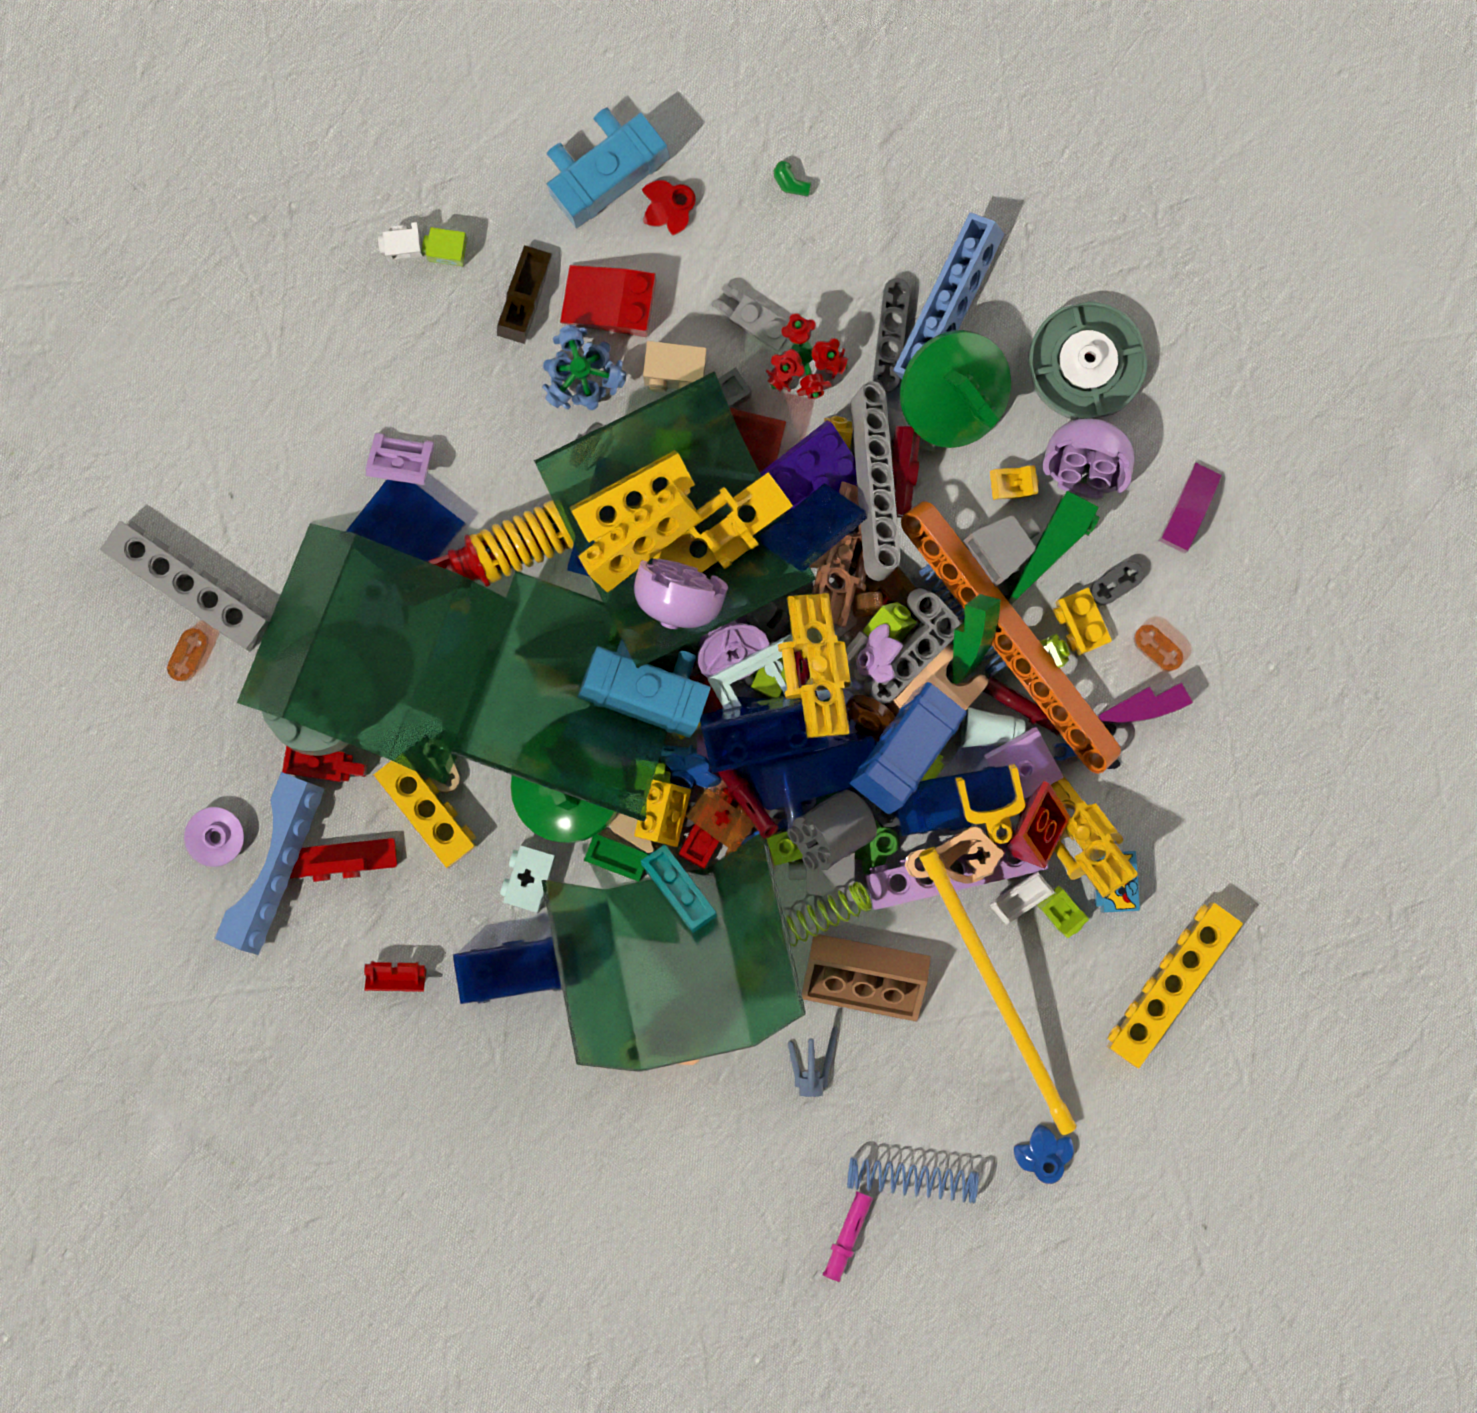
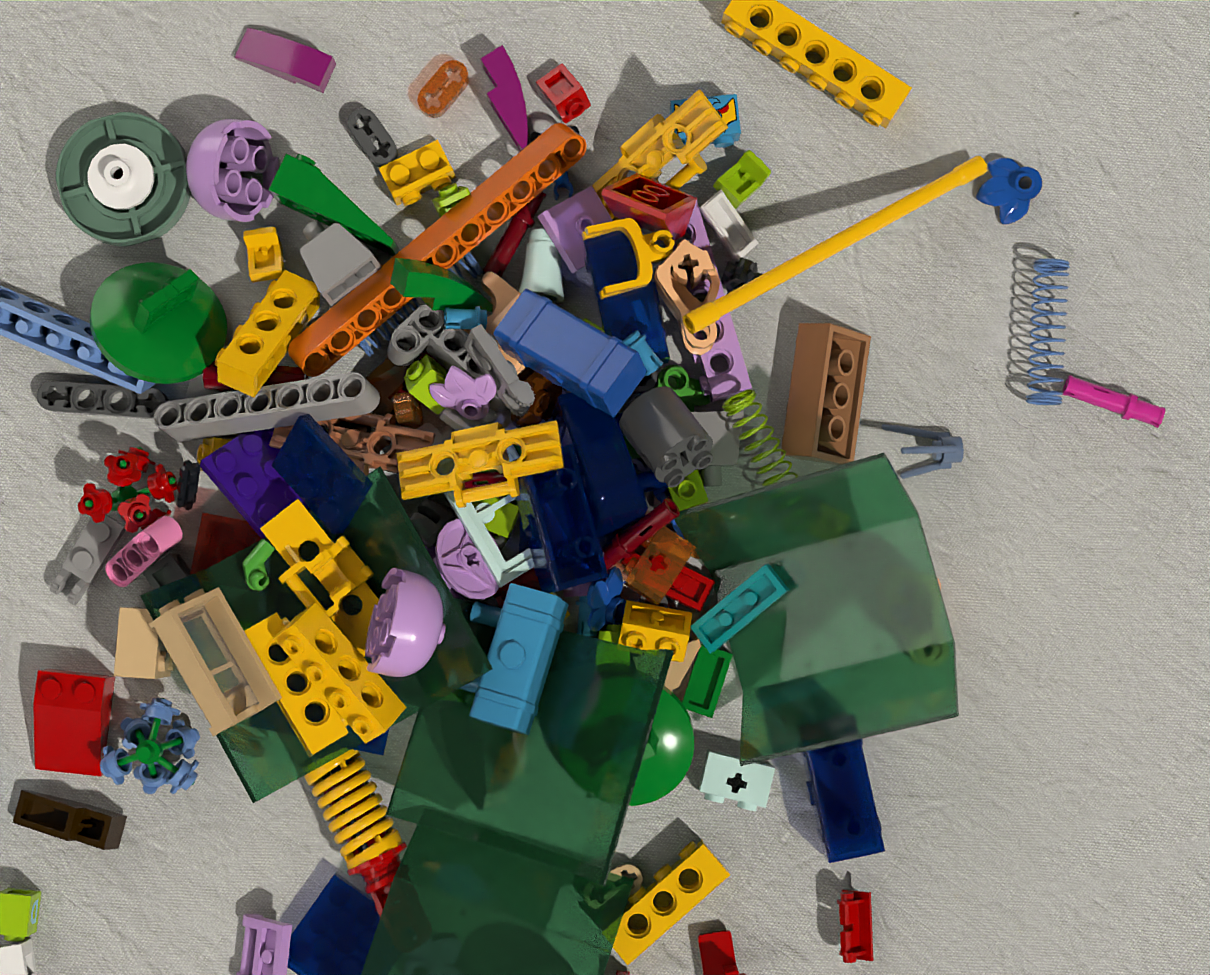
camera: 90 degrees left, 0 degrees up
none -> bright pink beam [106,516,183,587]
none -> tan door [149,587,282,736]
none -> black axle [176,460,200,511]
none -> yellow brick [215,270,320,398]
none -> bright green arm [242,539,275,591]
none -> dark azure pin [444,306,487,330]
none -> light grey hinge [464,324,535,417]
none -> red bracket [536,63,591,124]
none -> dark azure pin [623,330,663,376]
none -> black gear [721,257,762,294]

